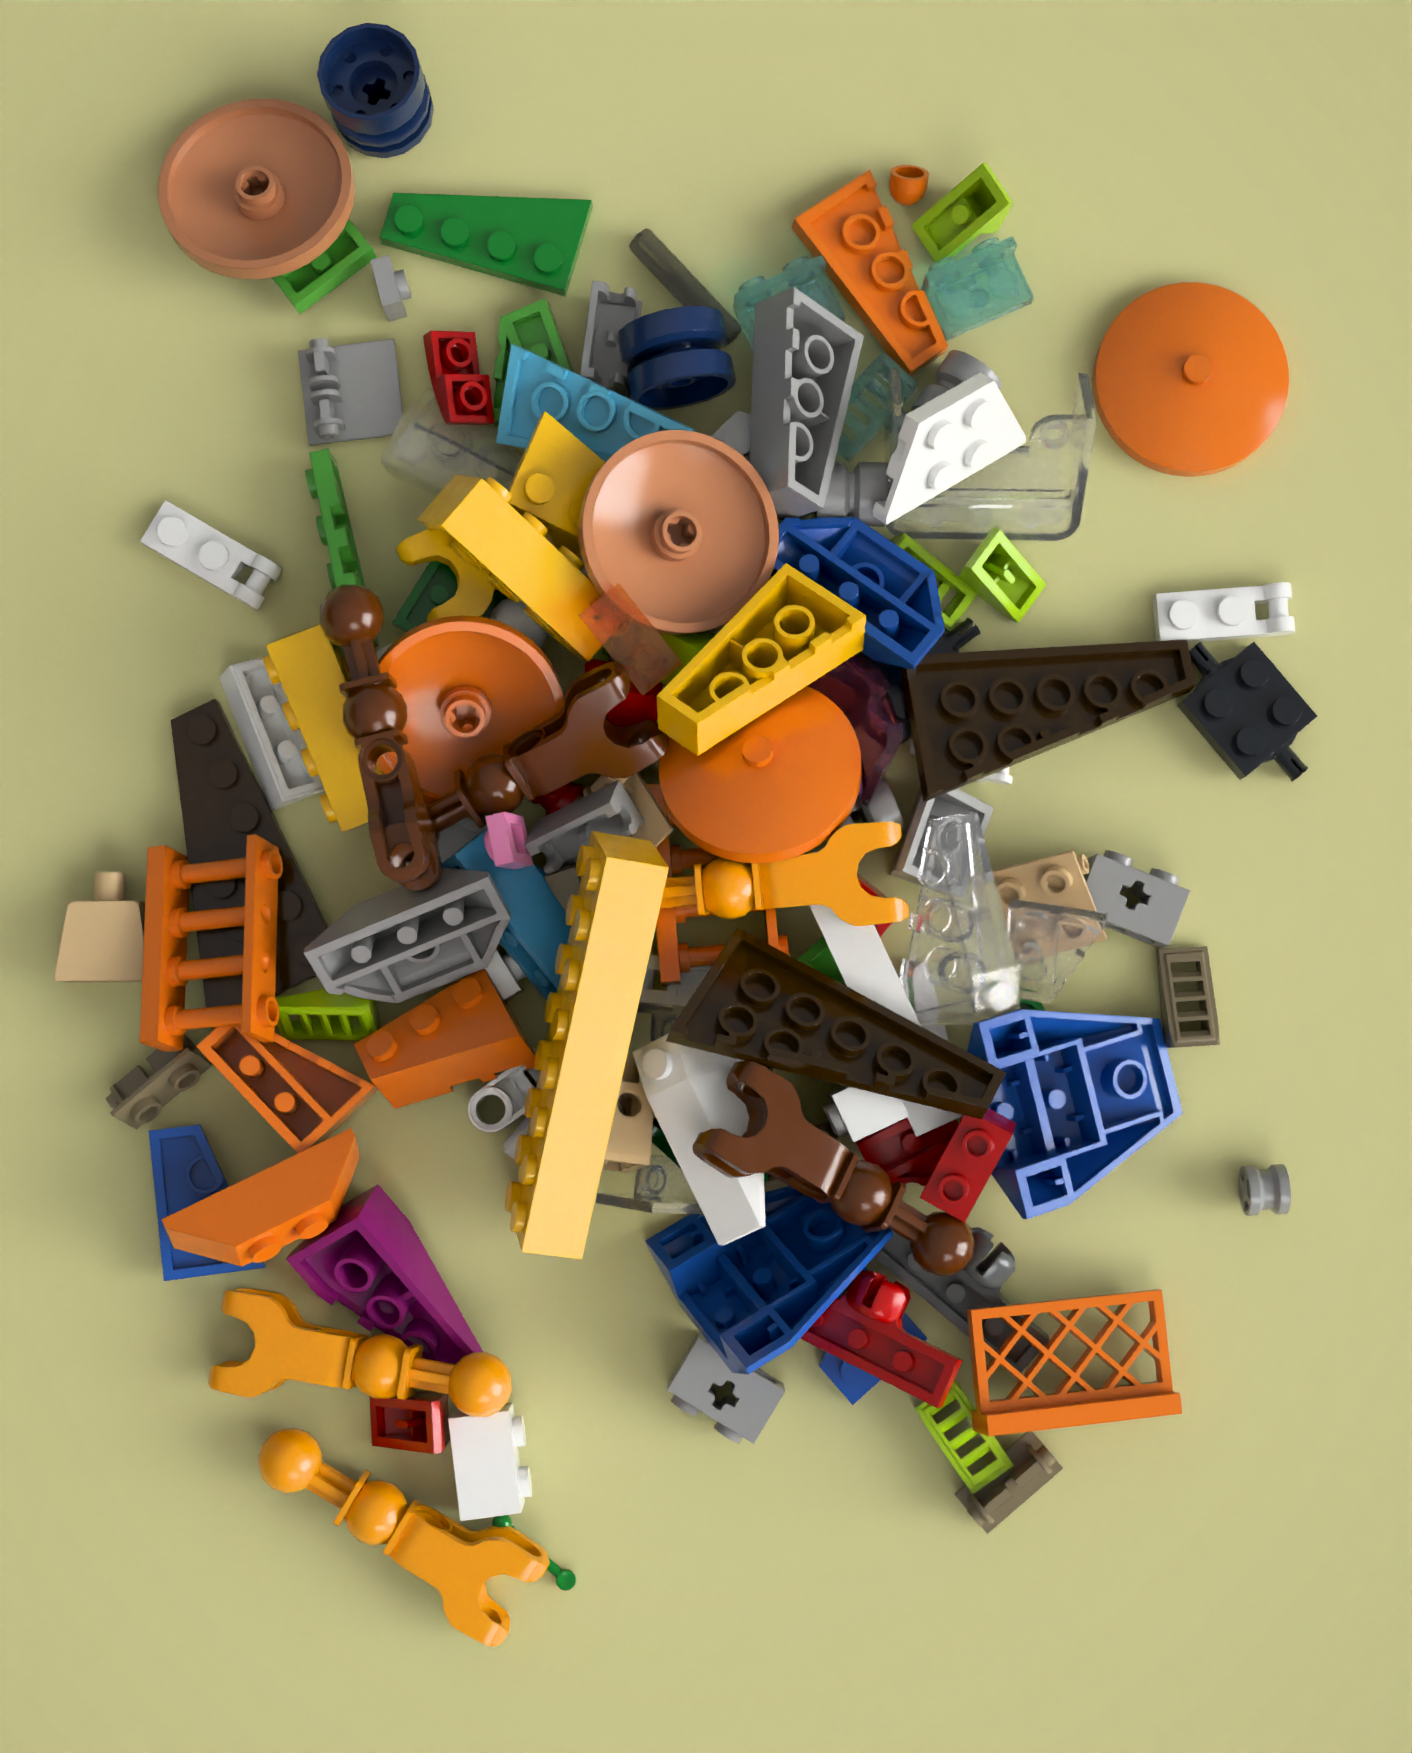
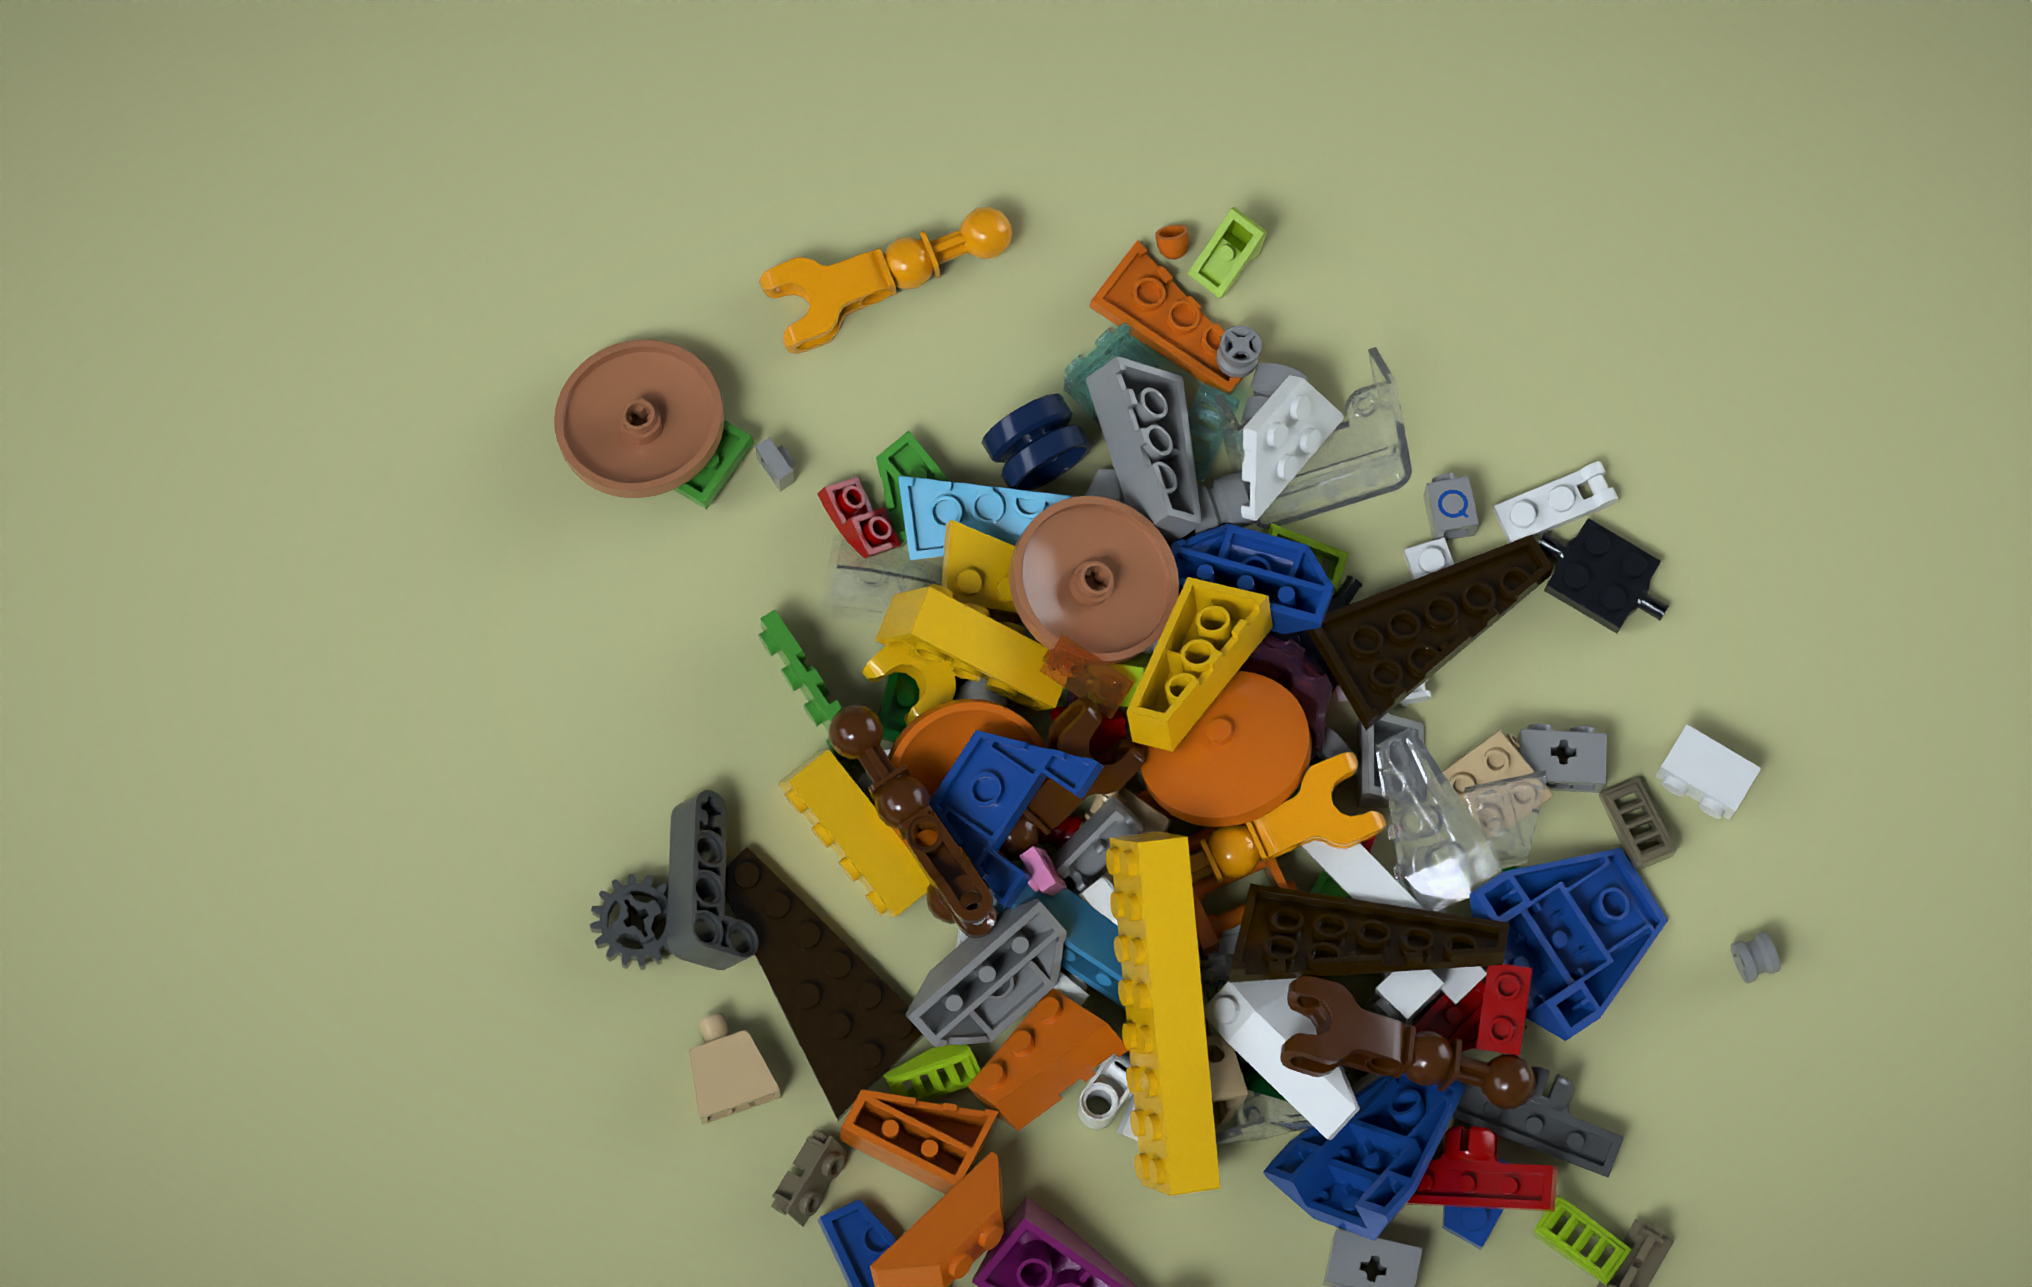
camera: 20 degrees left, 10 degrees down
white plate [140,500,283,611] -> none
orange fence [140,834,283,1052] -> none
white slope [220,657,325,810] -> none
light grey hinge [298,338,406,446] -> none
dark blue wheel [317,23,434,158] -> none
green wing [380,193,593,297] -> none
light grey hinge [580,281,642,397] -> none
clear smoke axle [629,228,742,347] -> none
clear light blue bracket [921,236,1034,341] -> none
lime slope [959,527,1047,623] -> none
orange fence [966,1289,1182,1436] -> none
orange dish [1092,282,1289,477] -> none
none -> dark grey gear [590,874,673,970]
none -> dark grey beam [666,790,759,970]
none -> light orange piece [759,207,1013,354]
none -> blue wing [930,730,1104,909]
none -> light grey wheel [1216,325,1262,378]
none -> white plate [1403,537,1454,580]
none -> light grey brick [1423,473,1479,541]
none -> white brick [1656,724,1761,820]

